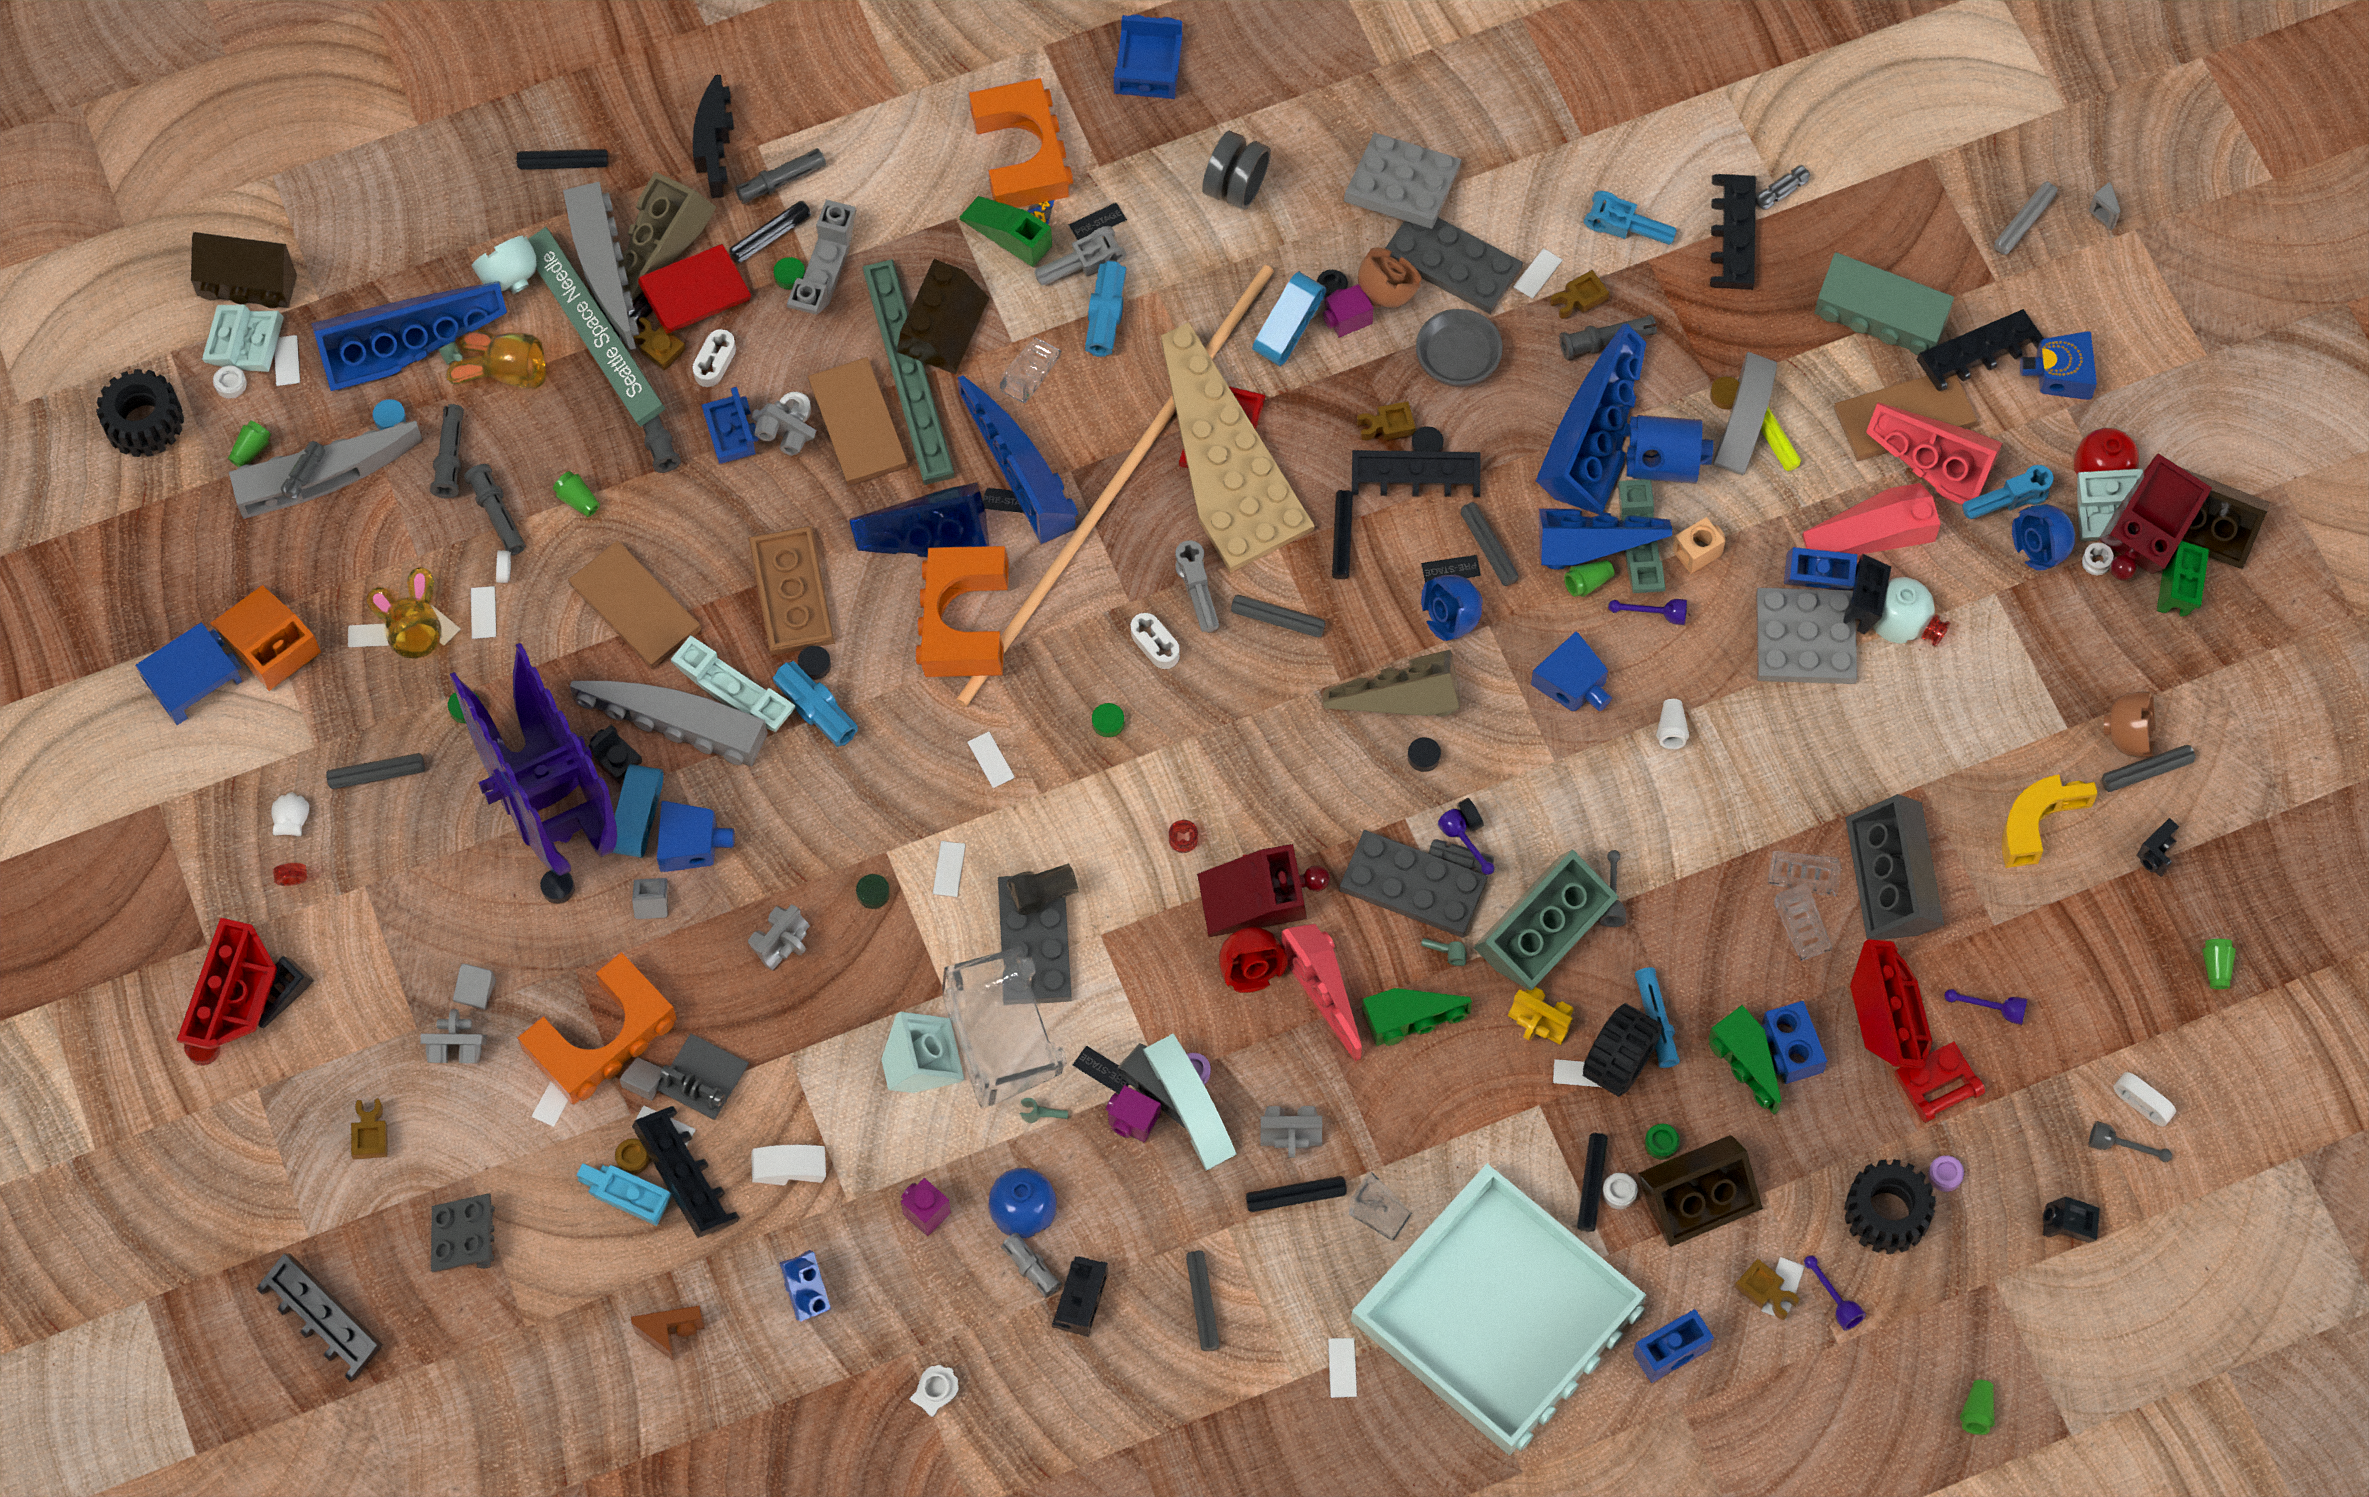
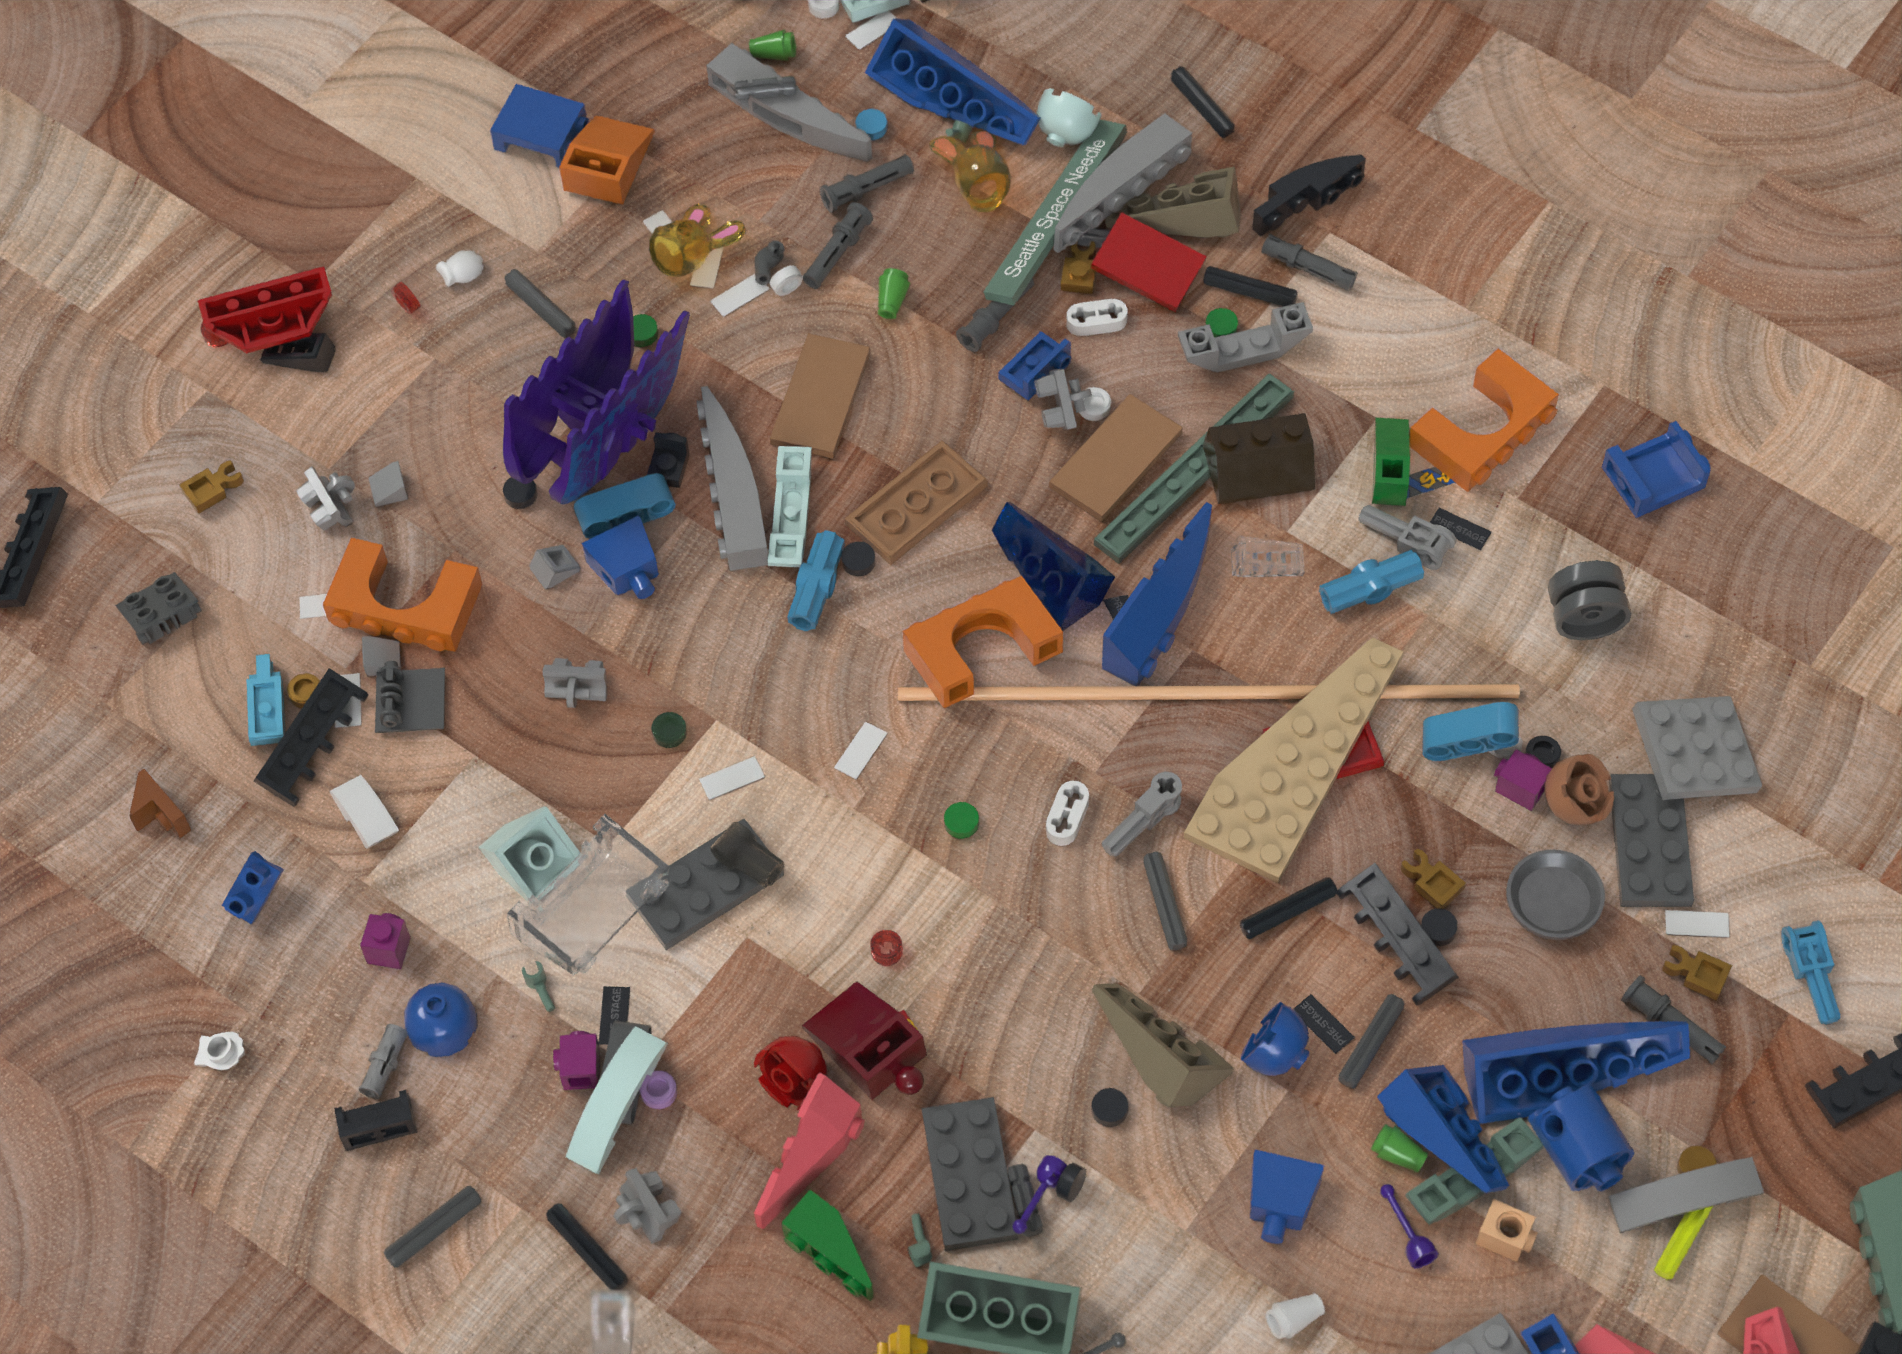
camera: 60 degrees right, 5 degrees down
none -> dark grey arm [754,240,785,285]

